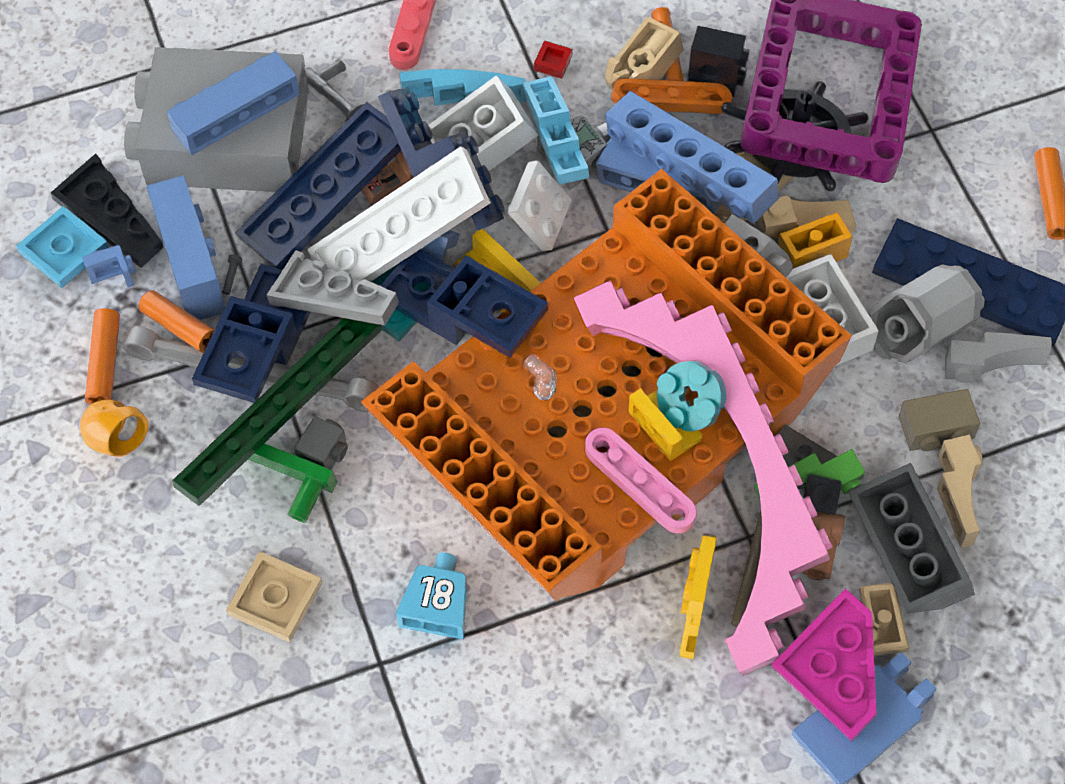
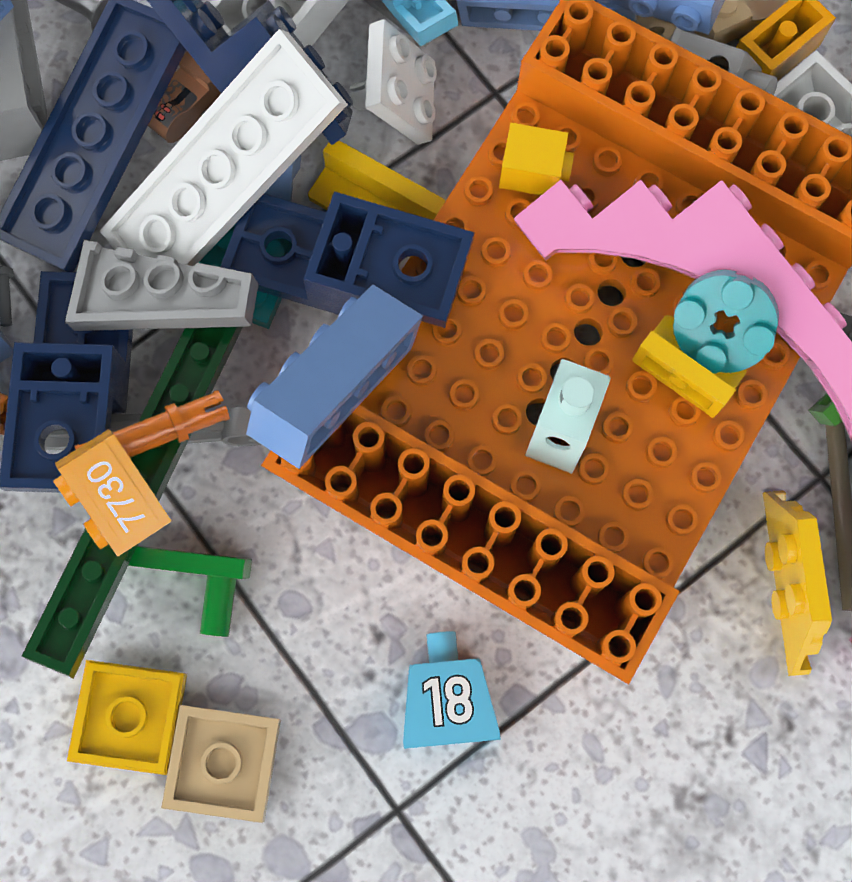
camera: 20 degrees left, 15 degrees up
dark grey brick [294,416,348,470] -> none
clear arm [523,354,557,400] -> none
bright pink plate [585,428,696,534] -> none
none -> light orange brick [53,429,171,556]
none -> yellow plate [67,660,187,775]
none -> orange pin [74,390,230,457]
none -> medium blue brick [246,285,423,469]
none -> yellow brick [499,122,574,195]
none -> light aqua torso [525,359,611,474]

